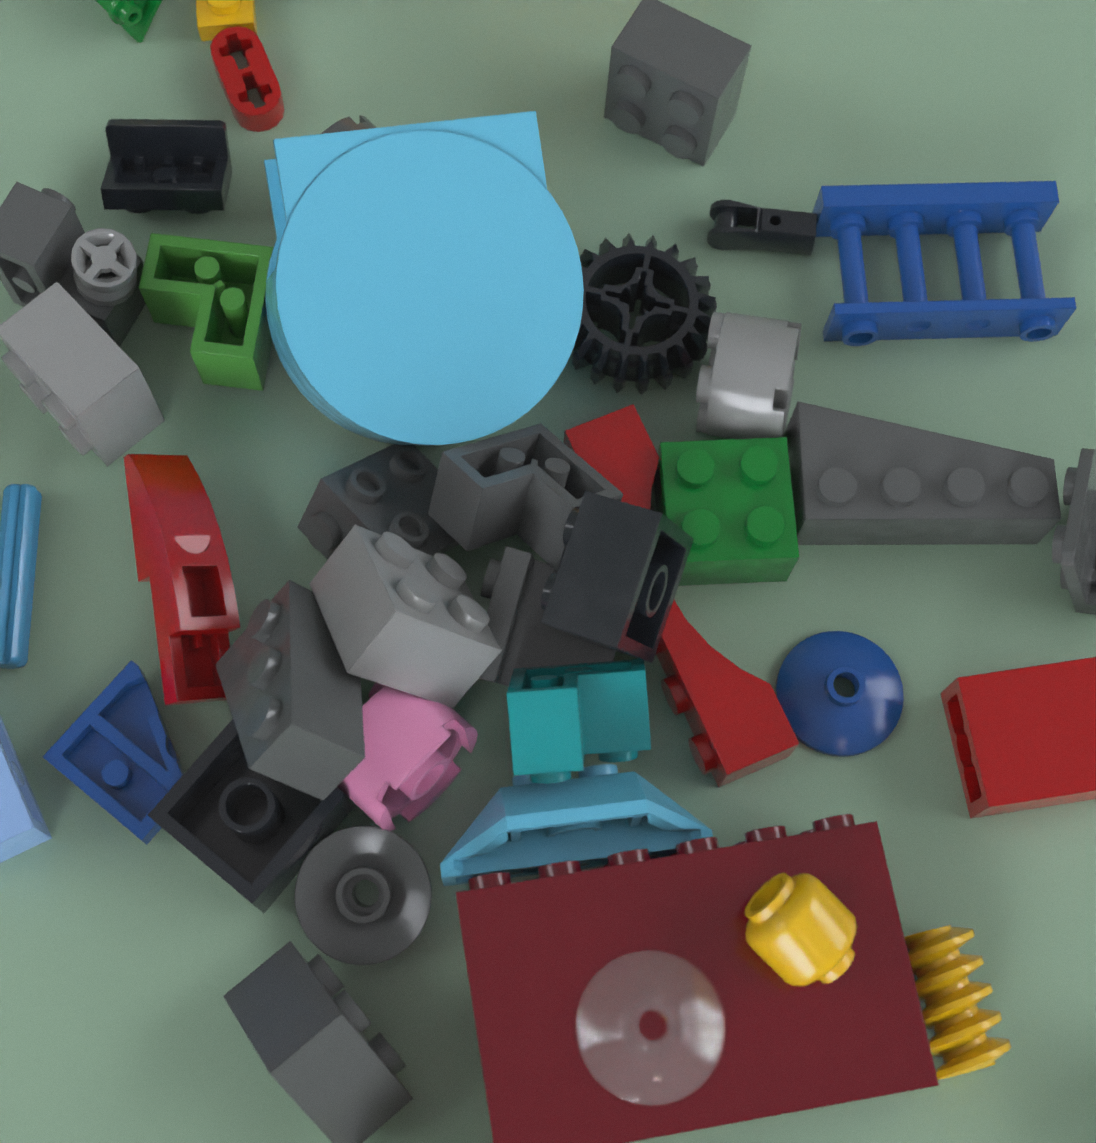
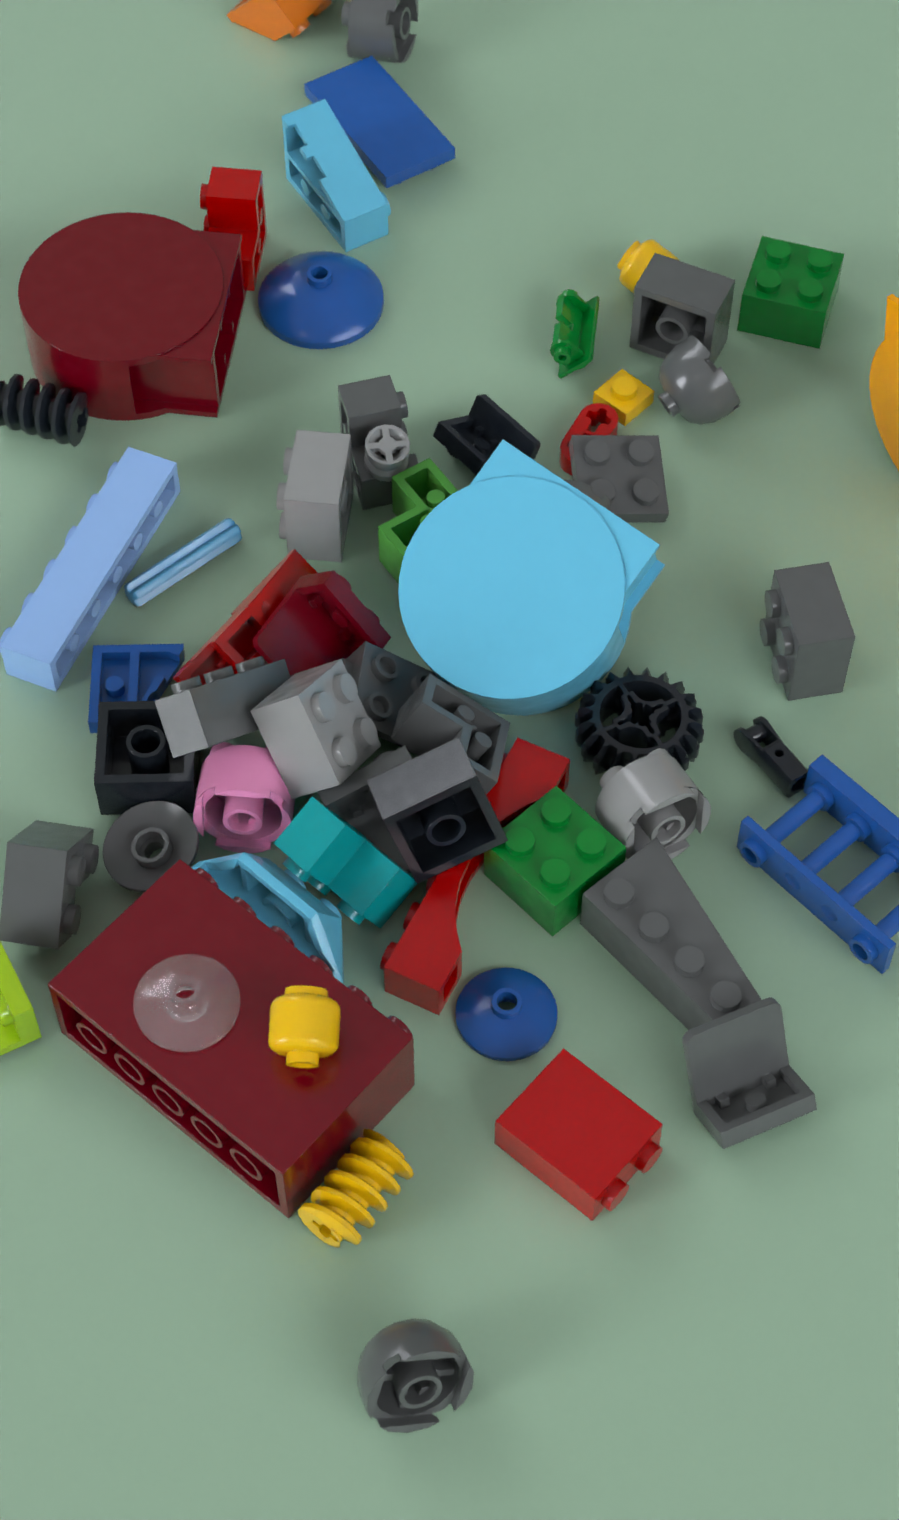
camera: 55 degrees right, 15 degrees down
none -> dark red bracket [253,570,391,677]
none -> dark grey plate [569,435,669,522]

